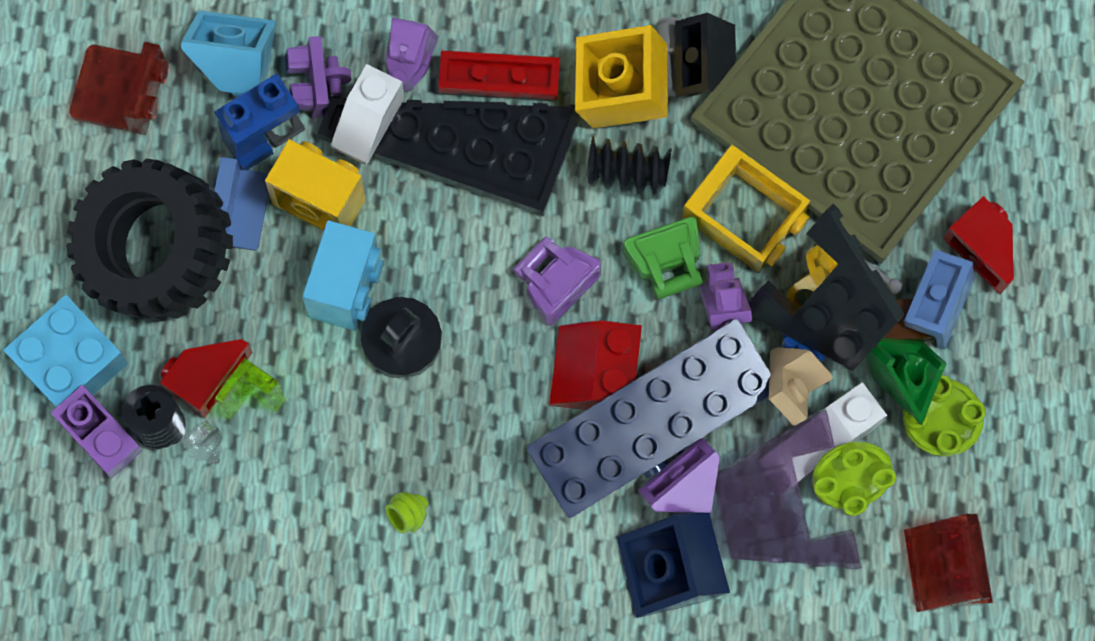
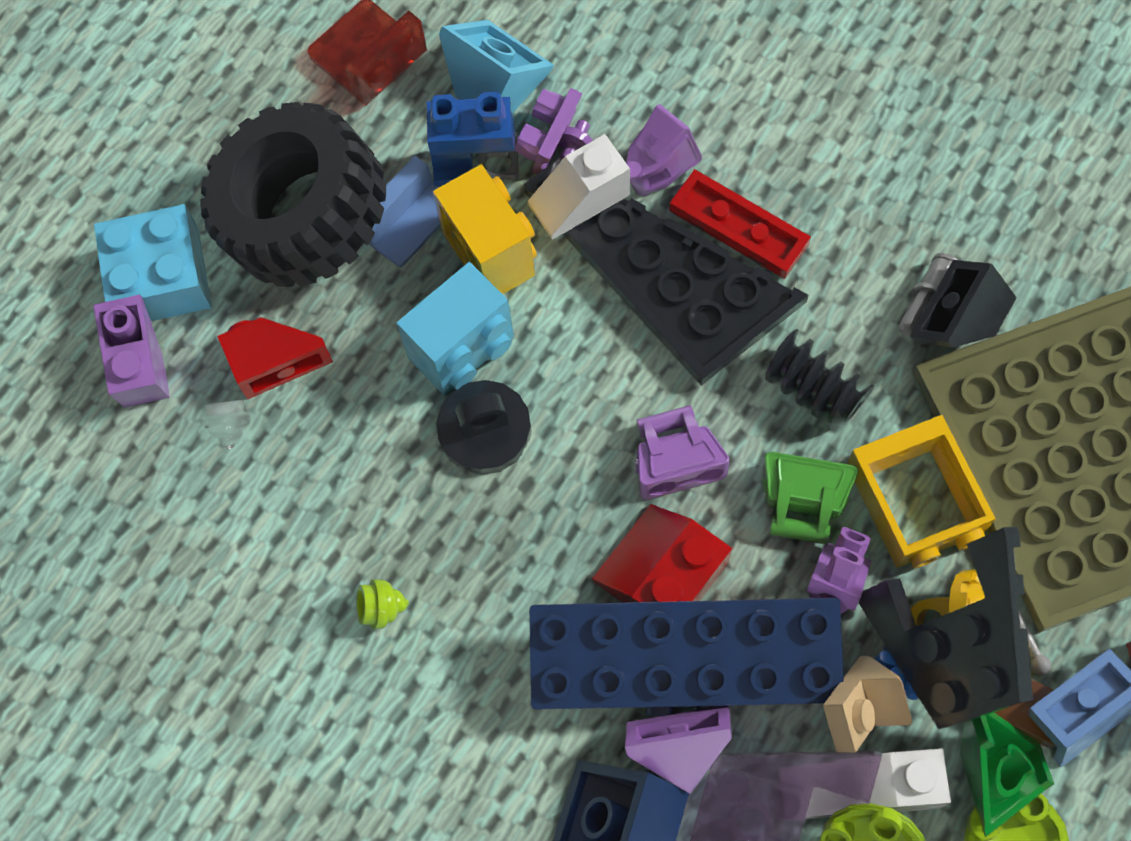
camera: 40 degrees right, 5 degrees down
black piece [122,385,186,450] -> none
clear neon green panel [215,358,286,420] -> none
yellow brick [575,25,668,129] -> none

